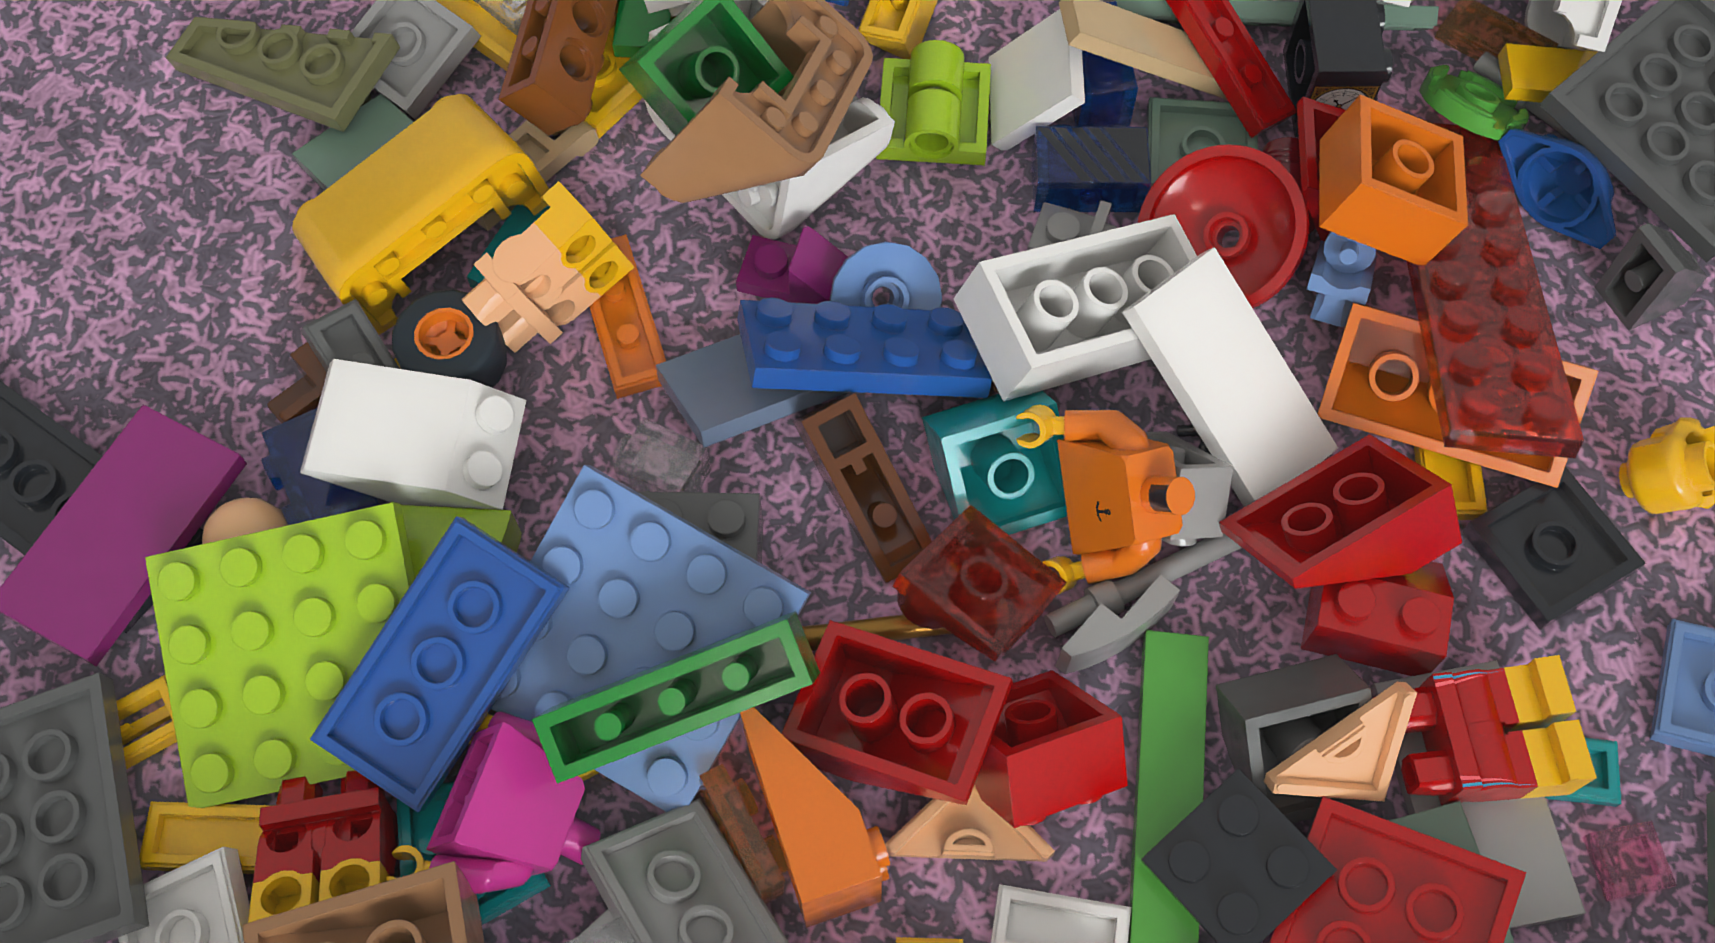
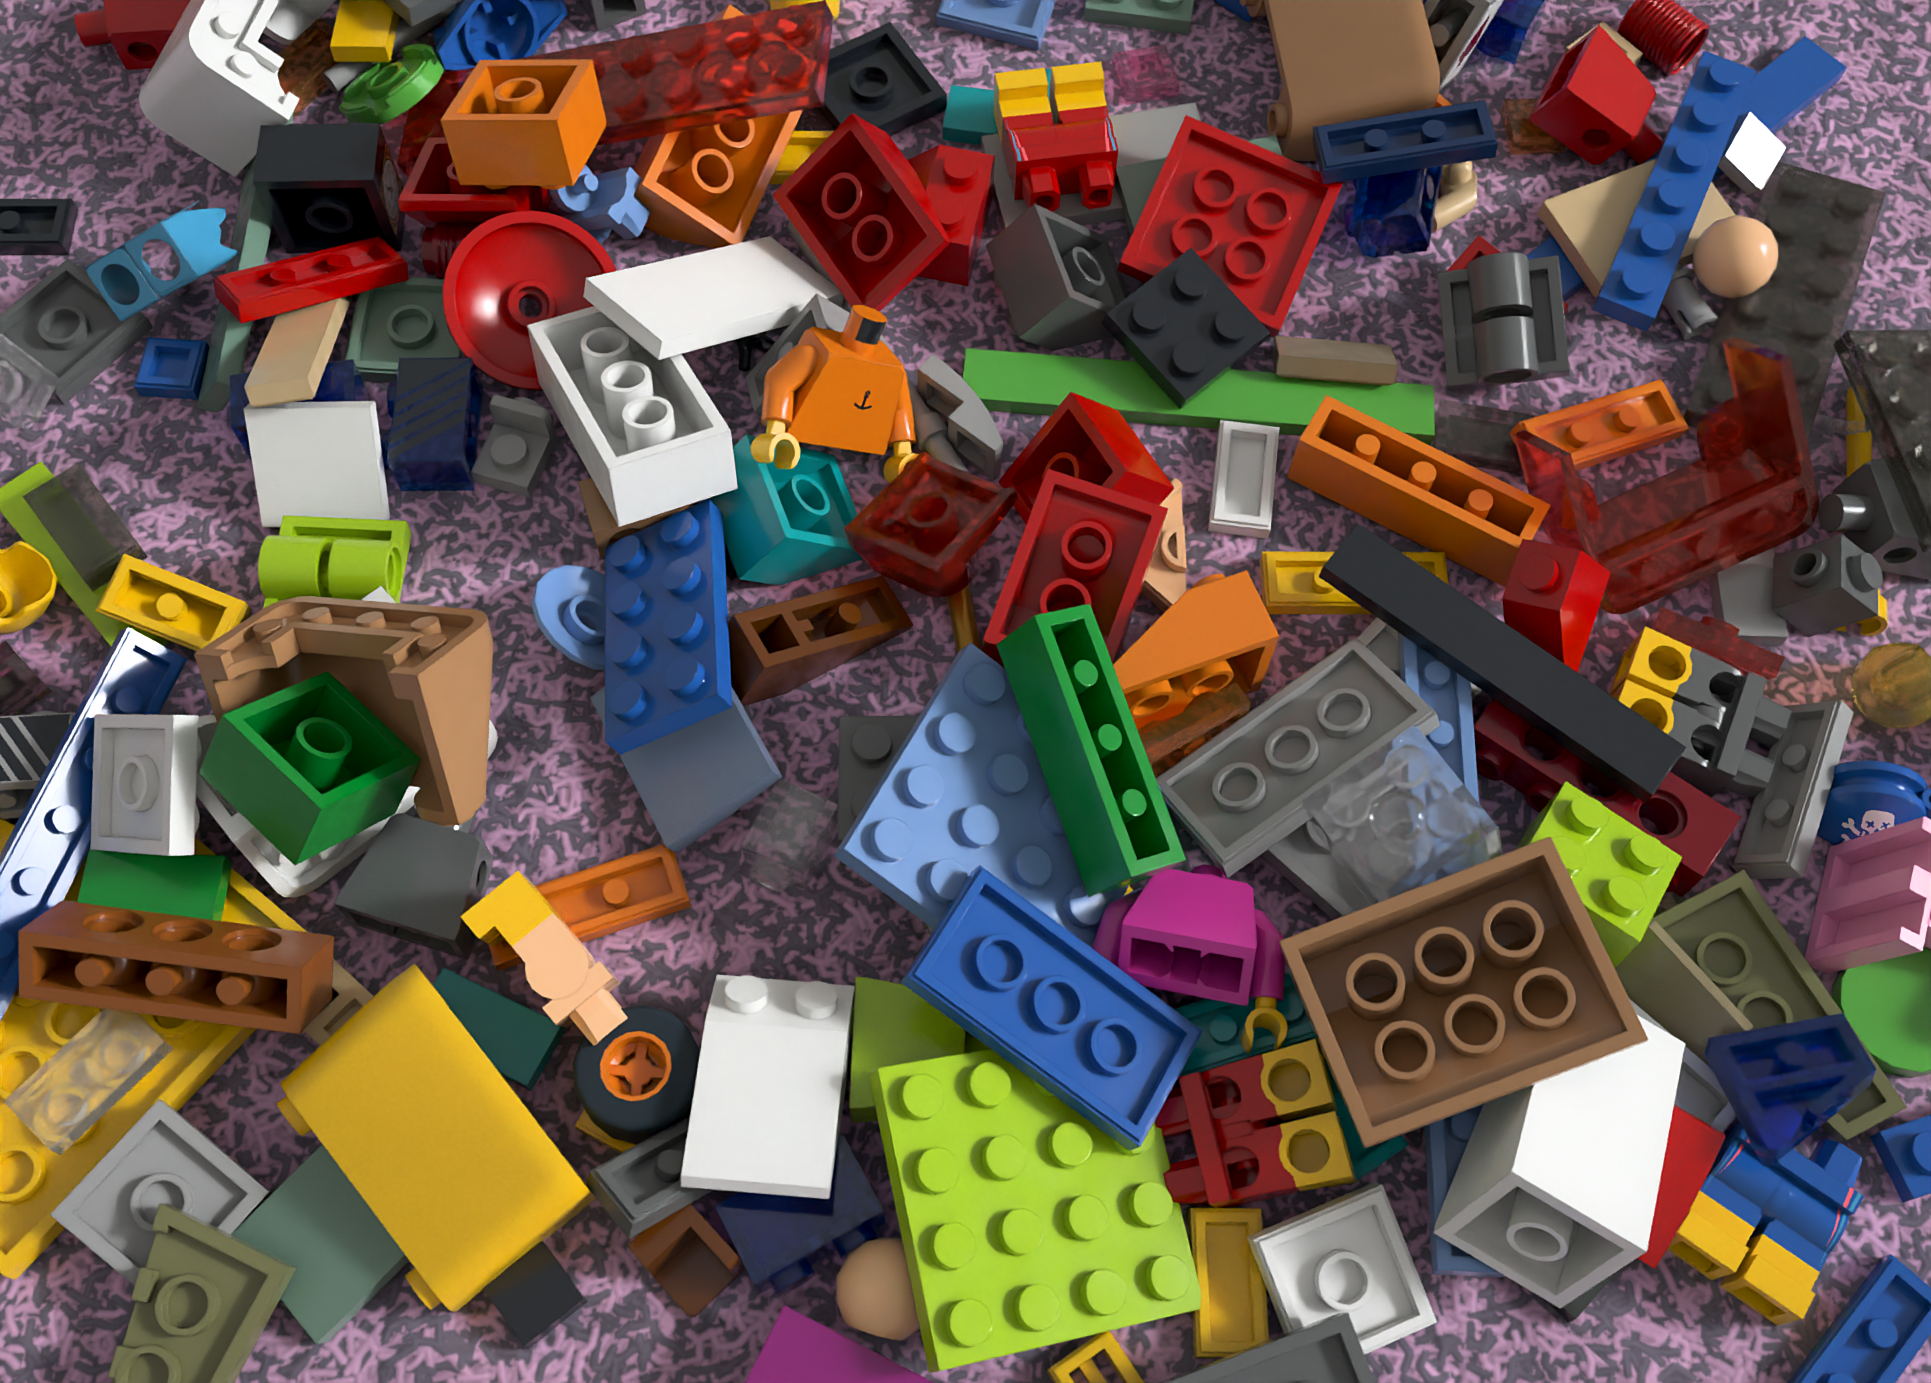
camera: 95 degrees left, 0 degrees up
magenta slope [736,225,848,304] -> none
light nougat tile [1264,681,1417,802] -> none
none -> dark grey torso [334,808,494,960]
none -> black tile [483,1241,588,1349]
none -> teal tile [942,85,998,145]

